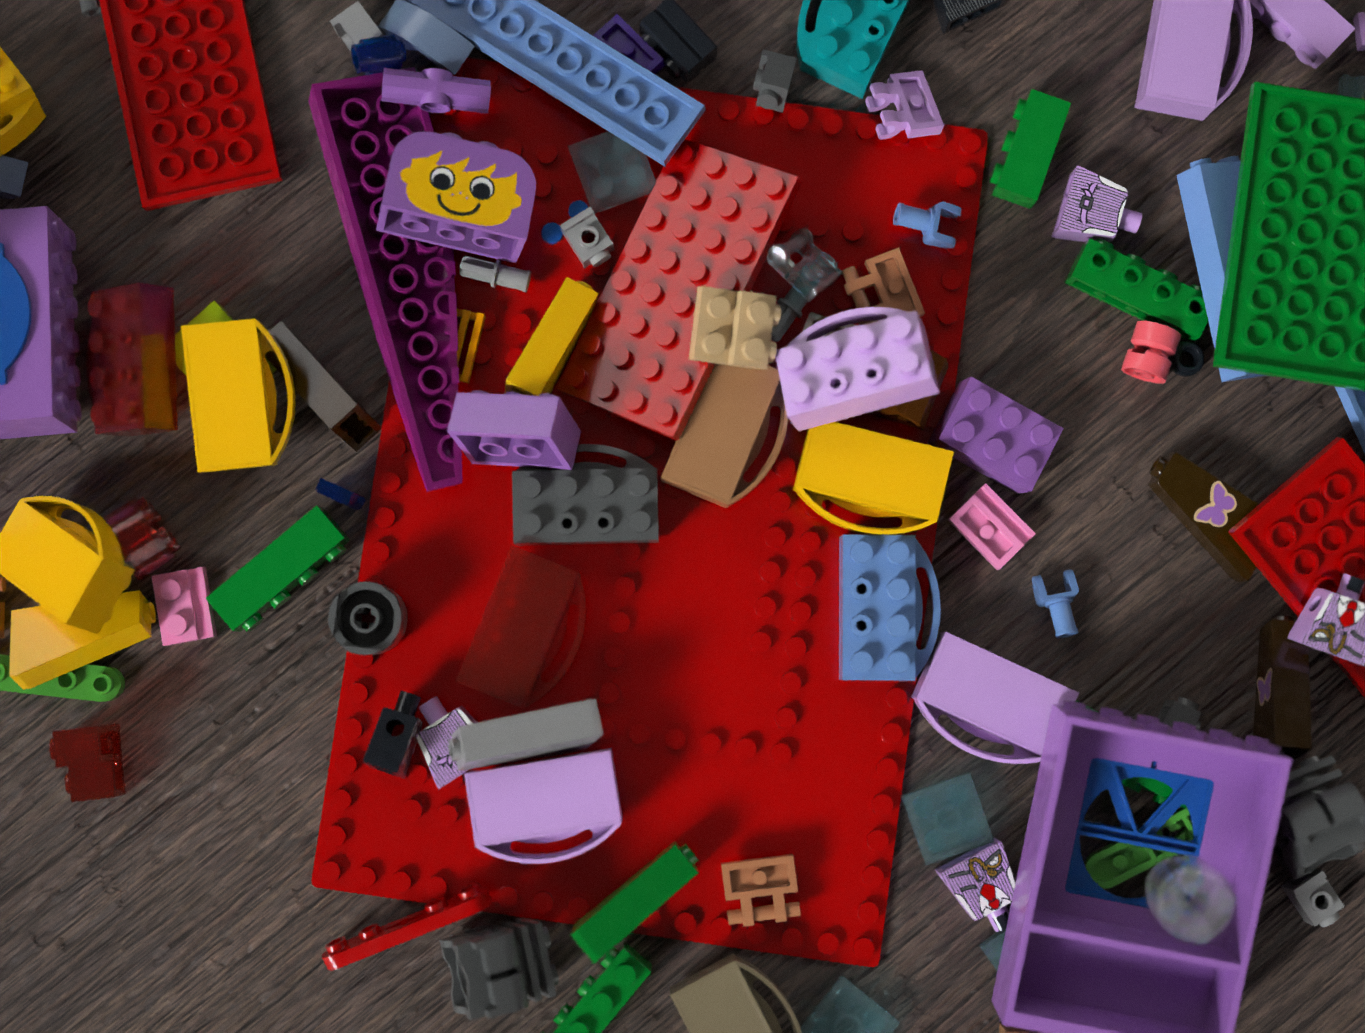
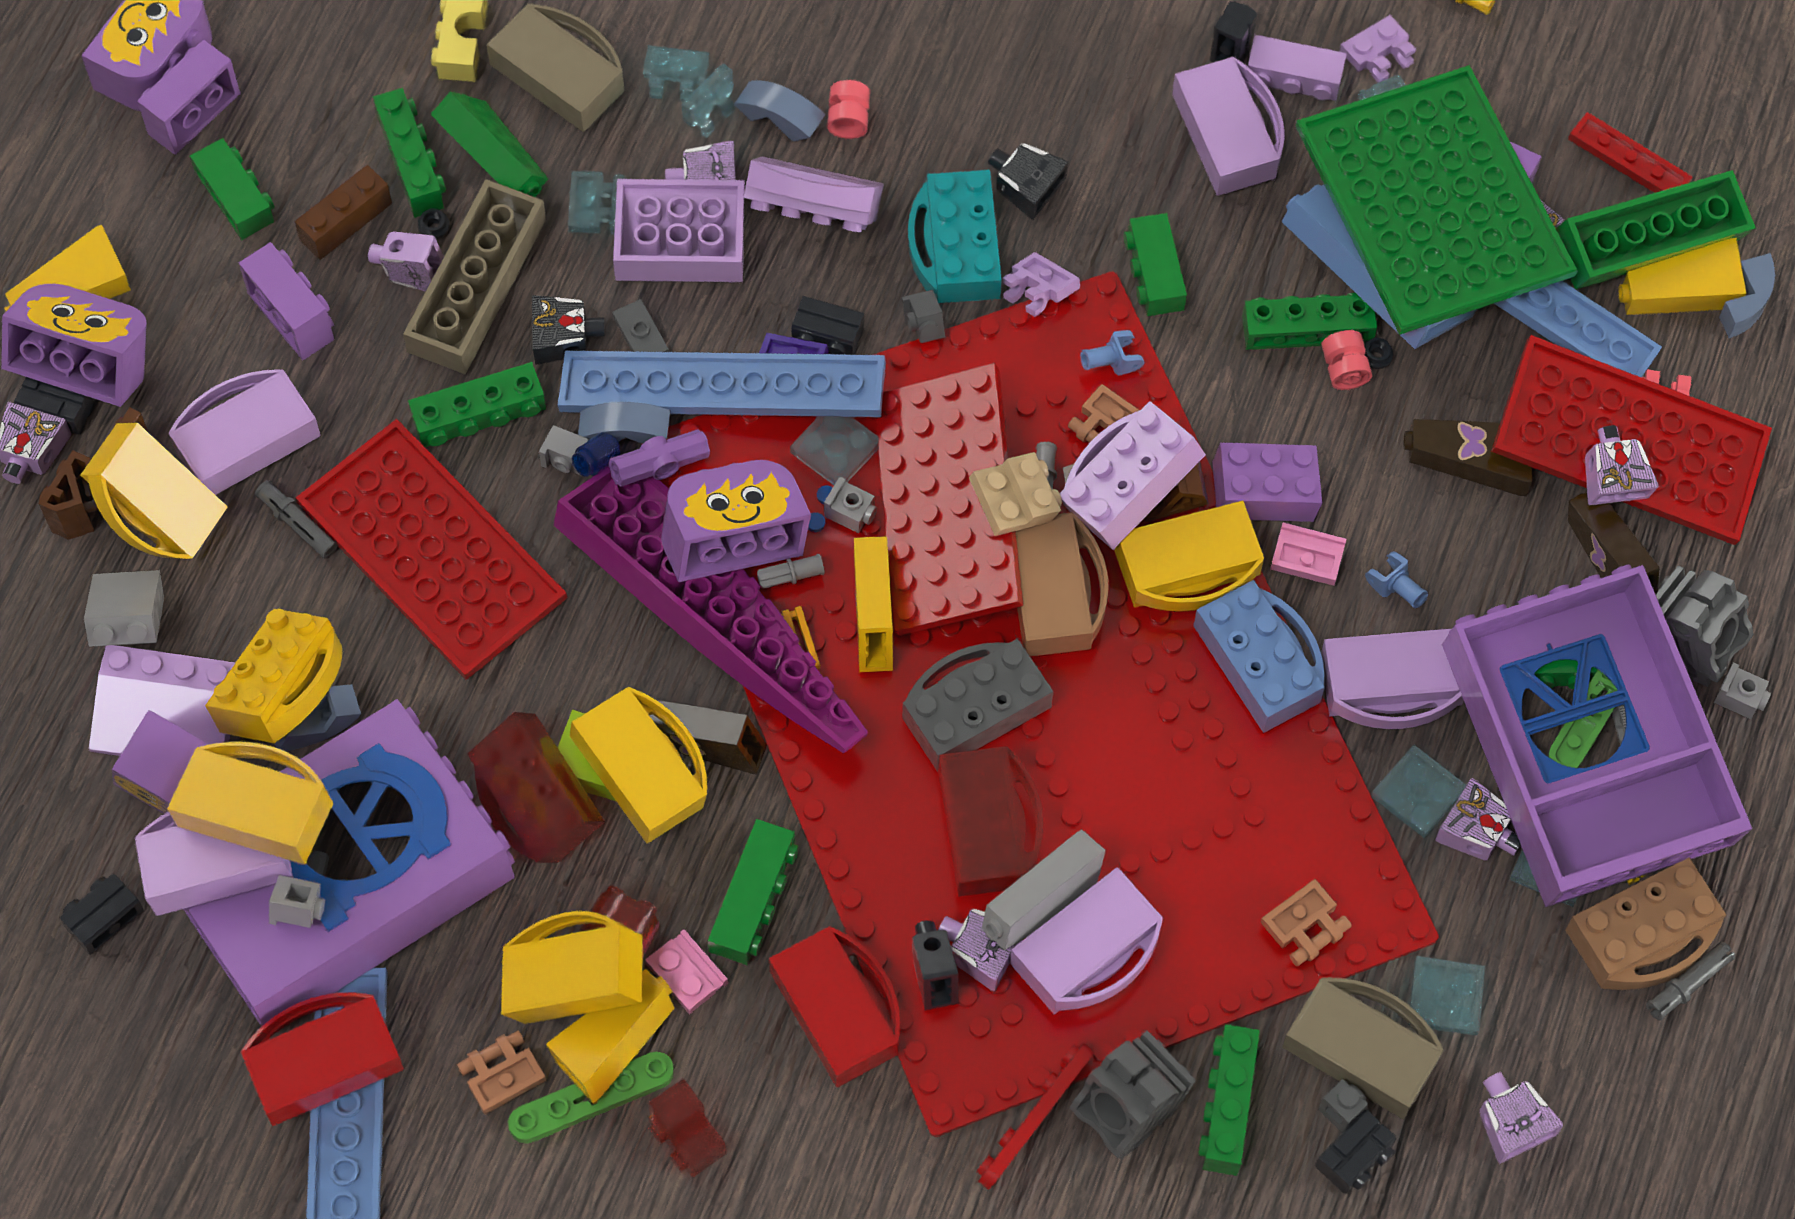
camera: 30 degrees left, 20 degrees down
clear blue tile [316,478,366,510] -> none
dark grey brick [328,582,408,655] -> none
medium lavender brick [447,390,581,470] -> none
green slope [570,841,699,964] -> none
clear light blue plate [766,228,843,302] -> none
lavender torso [1052,166,1142,242] -> none
clear brick [1146,855,1236,944] -> none
none -> red piece [769,926,900,1088]

